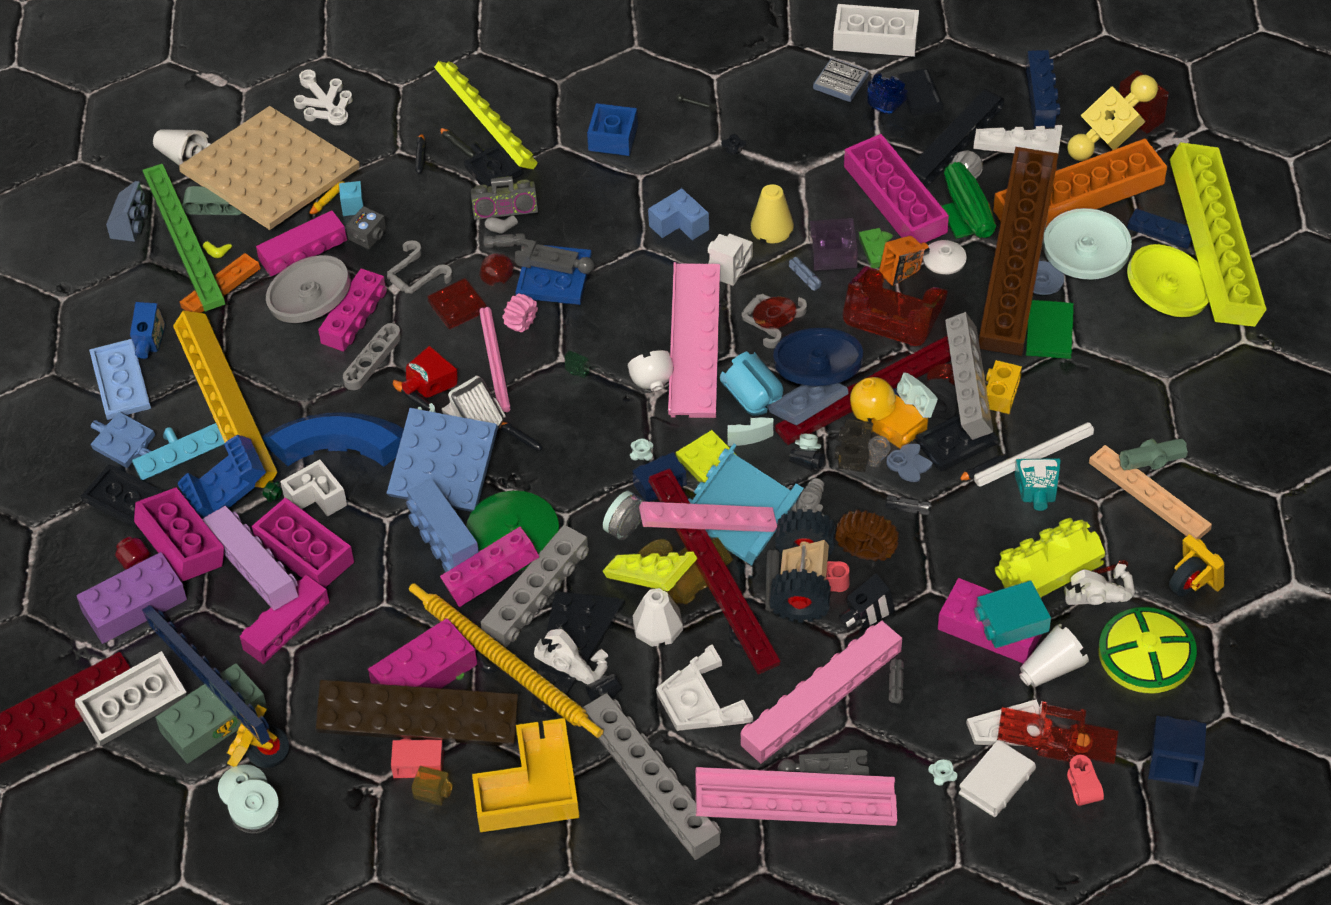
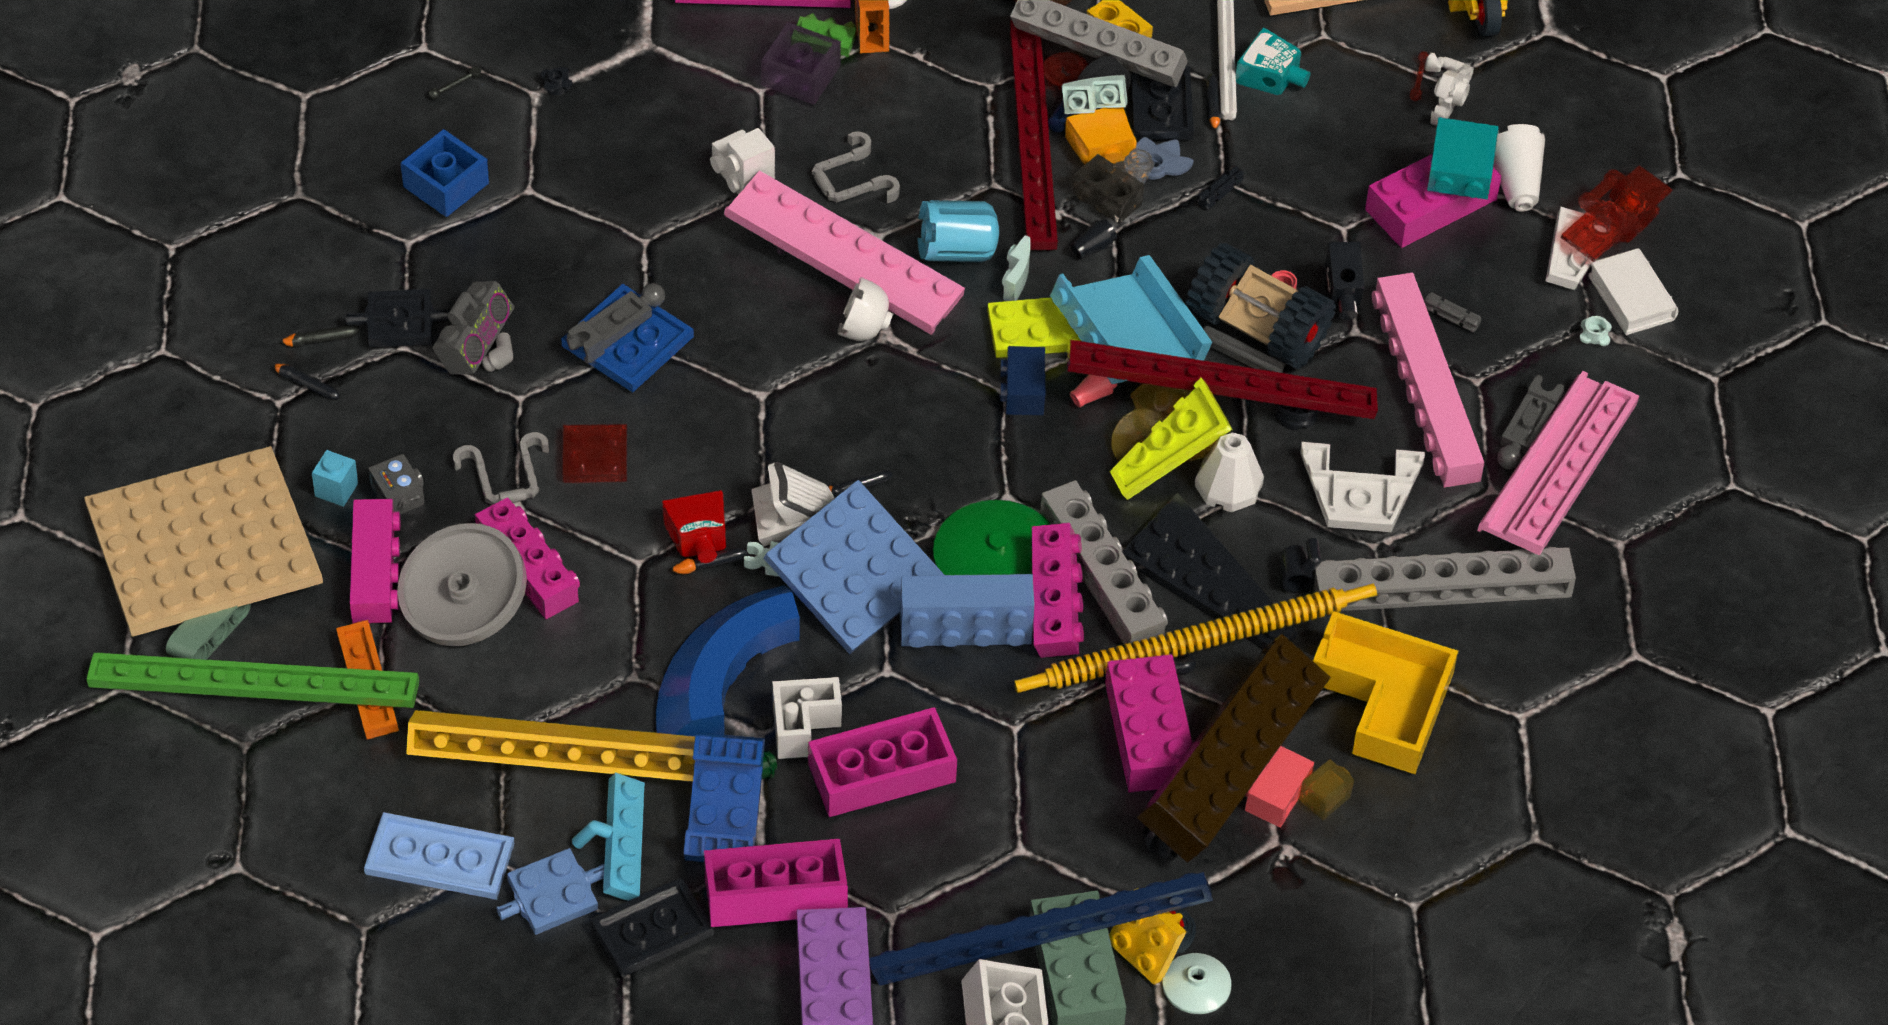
camera: 65 degrees left, 0 degrees up
sand blue slope [106,181,148,242] -> none
dark red head [115,537,150,570] -> none
blue torso [130,302,166,359] -> none
white cone [153,130,211,165] -> none
lavender brick [202,506,298,610] -> none
neon yellow animal [203,241,232,258] -> none
light aqua piece [228,780,279,833] -> none
dark pink brick [239,575,329,664] -> none
white plant [294,70,353,125] -> none
yellow piece [310,181,345,214] -> none
light grey beam [343,323,401,390] -> none
neon yellow plate [434,61,538,169] -> none
clear red hair [479,254,514,286] -> none
bright pink axle [480,307,510,412] -> none
dark grey axle [484,233,526,248] -> none
bright pink gear [502,293,538,332] -> none
white animal [534,629,608,684] -> none
clear green plate [564,350,589,378] -> none
clear piece [603,491,645,540] -> none
light aqua plate [630,439,653,461] -> none
bright pink plate [639,502,777,532] -> none
medium blue brick [648,188,709,240] -> none
light yellow cone [751,184,794,243] -> none
clear red dish [753,297,797,329] -> none
sand blue tile [768,383,849,425] -> none
dark blue dish [773,328,863,386] -> none
sand blue axle [789,257,822,291] -> none
light grey piece [792,478,825,516] -> none
light aqua plate [795,434,821,450] -> none
reddish brown gear [835,510,899,562] -> none
clear red windscreen [843,266,948,346] -> none
yellow cylinder [850,377,896,421] -> none
neon yellow brick [995,518,1105,598] -> none
coral piece [1067,755,1104,806] -> none
neon yellow dish [1098,607,1197,693] -> none
dark blue slope [1148,716,1206,787] -> none

